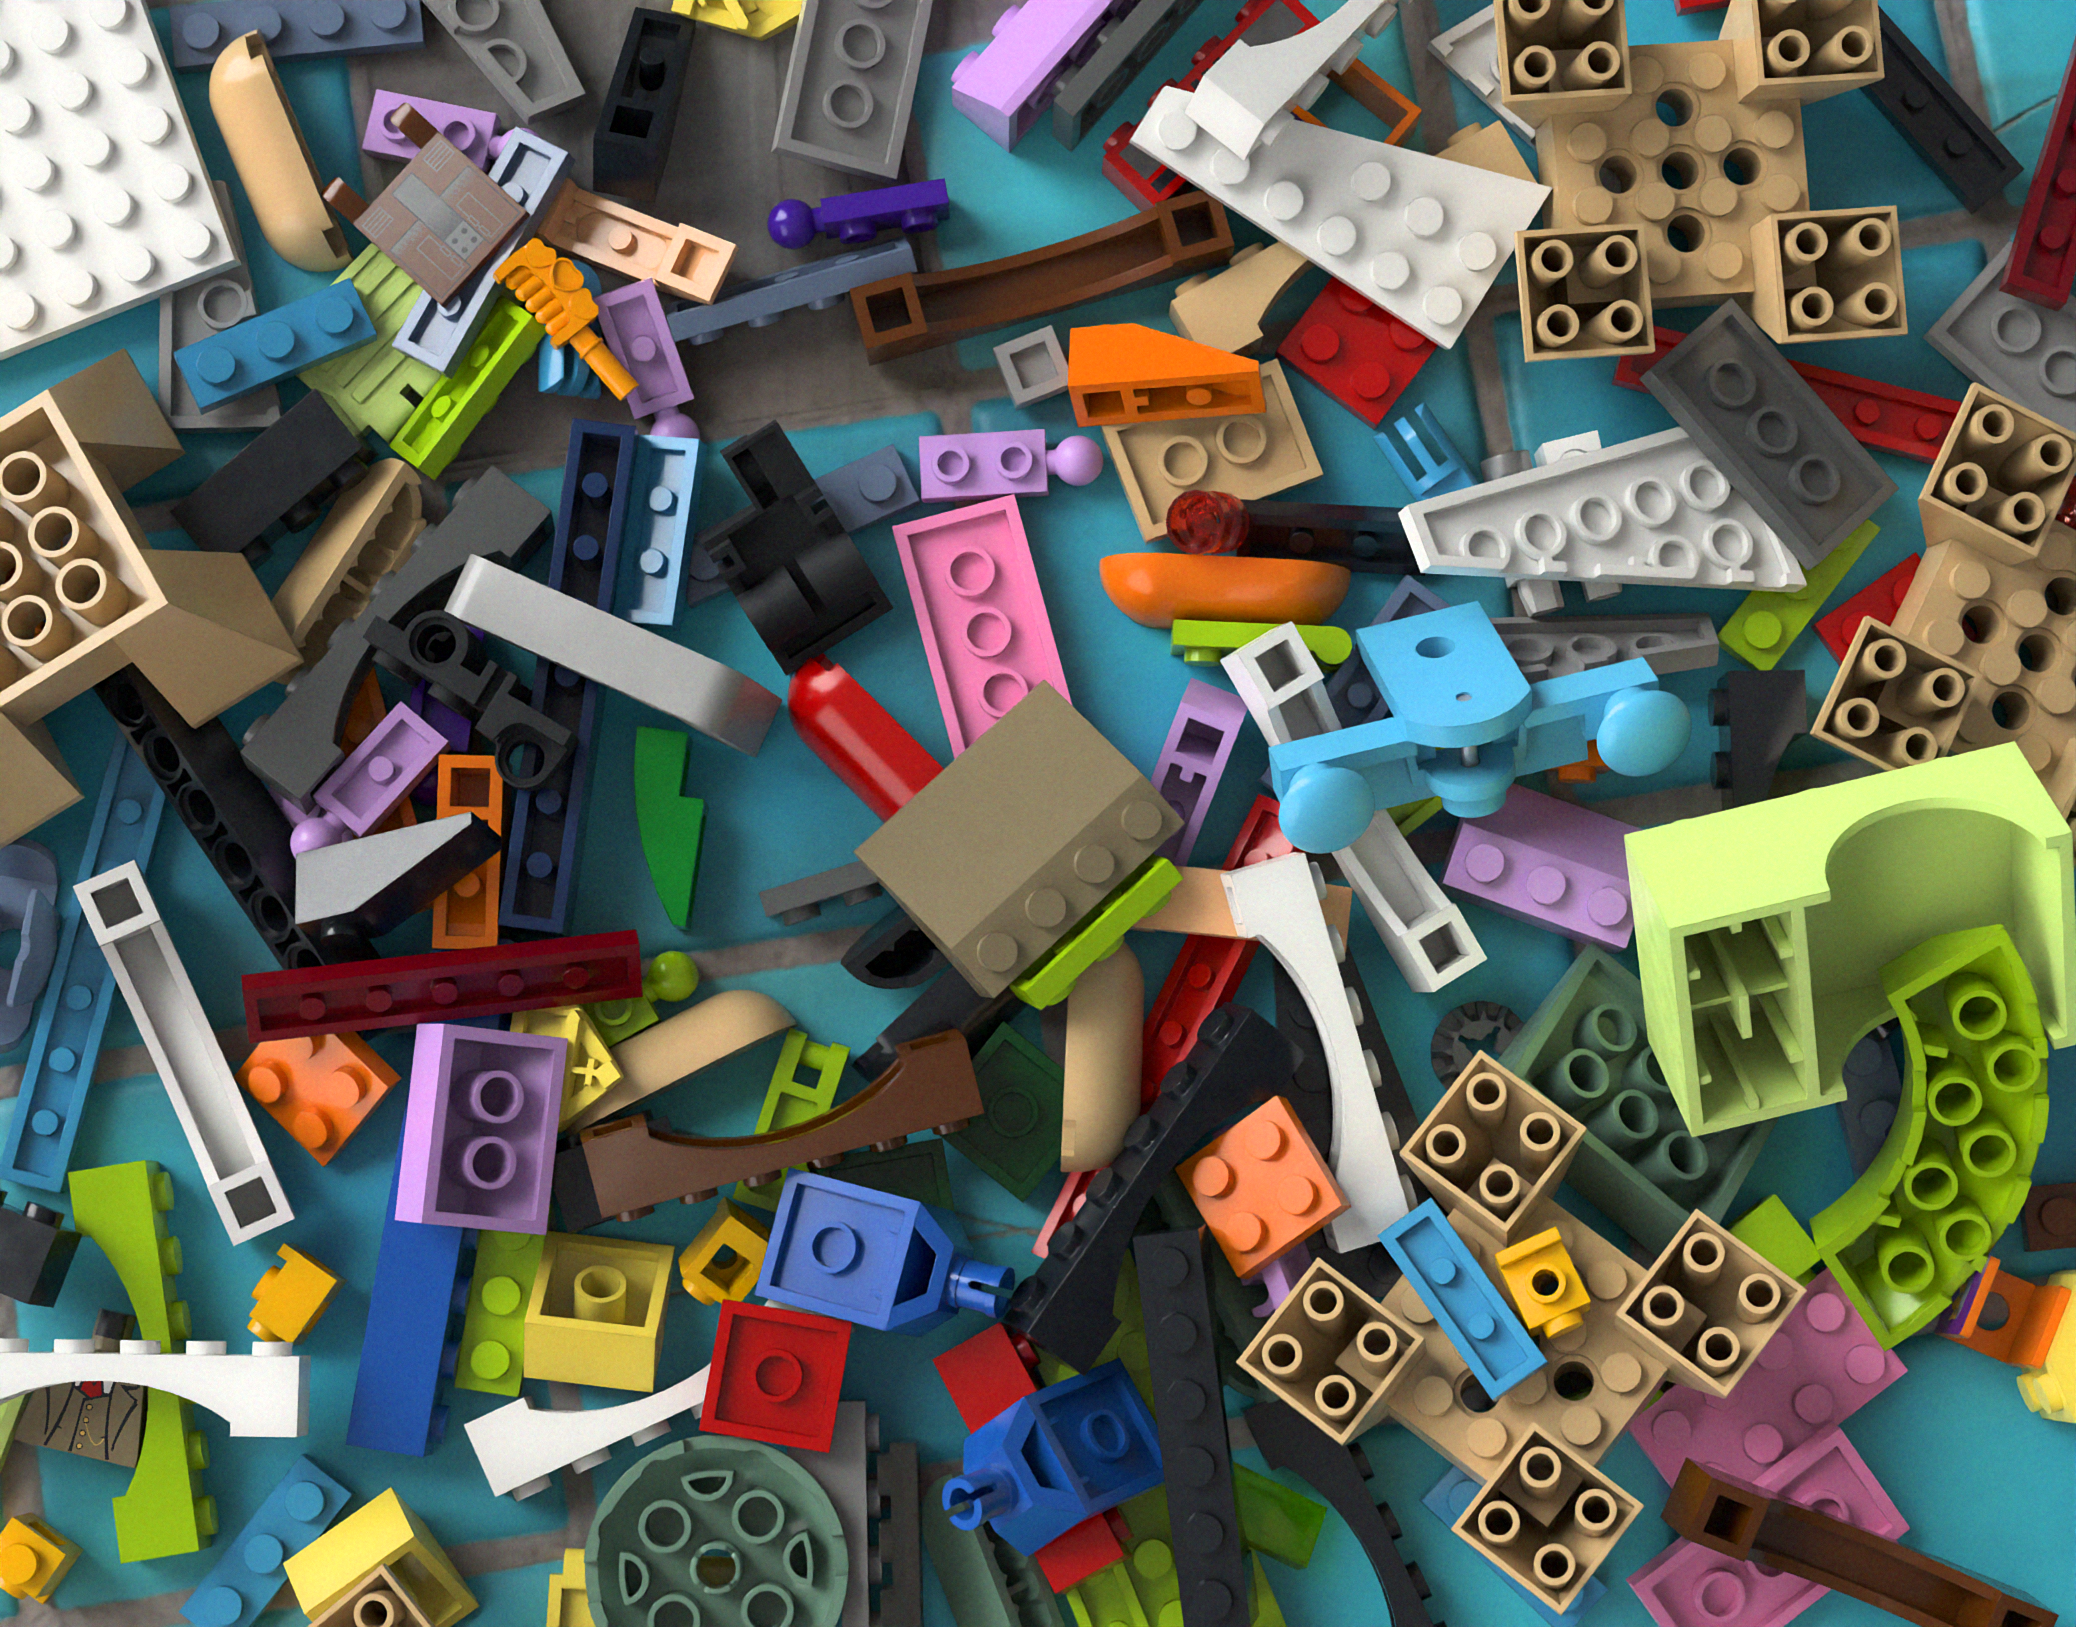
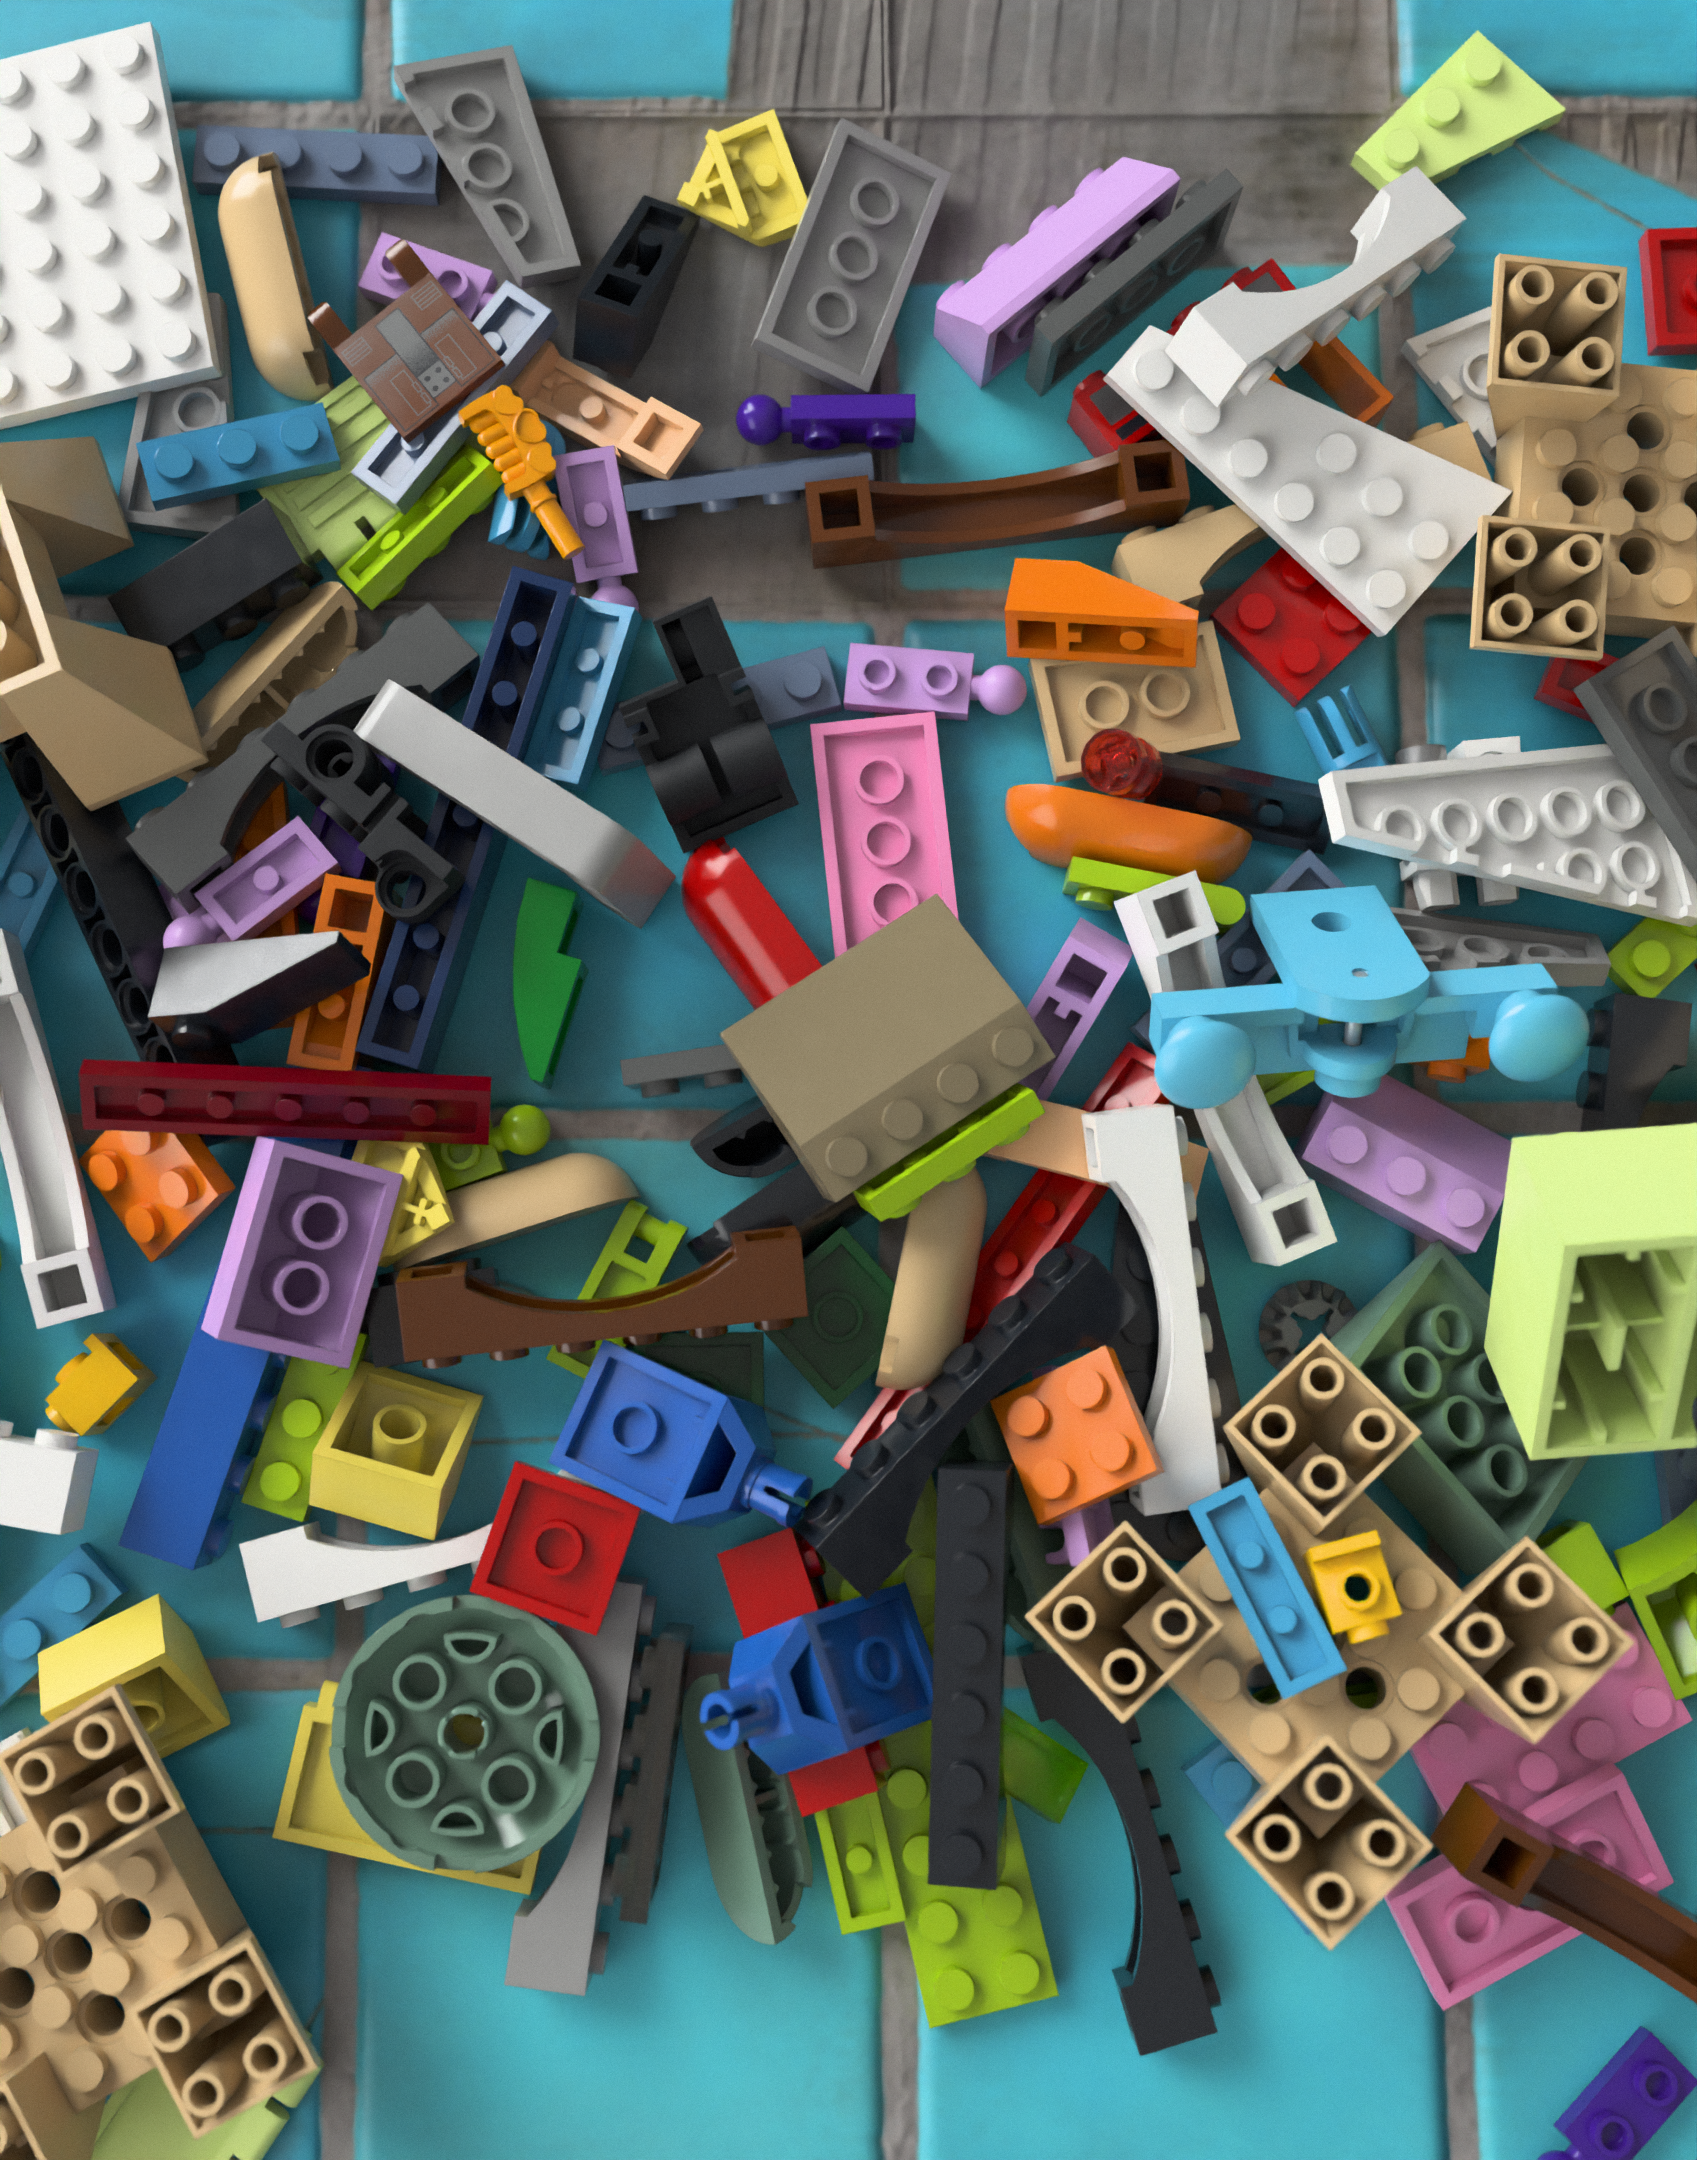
camera: 10 degrees right, 0 degrees up
yellow brick [678,1196,772,1306] -> none
light grey plate [993,325,1069,411] -> none

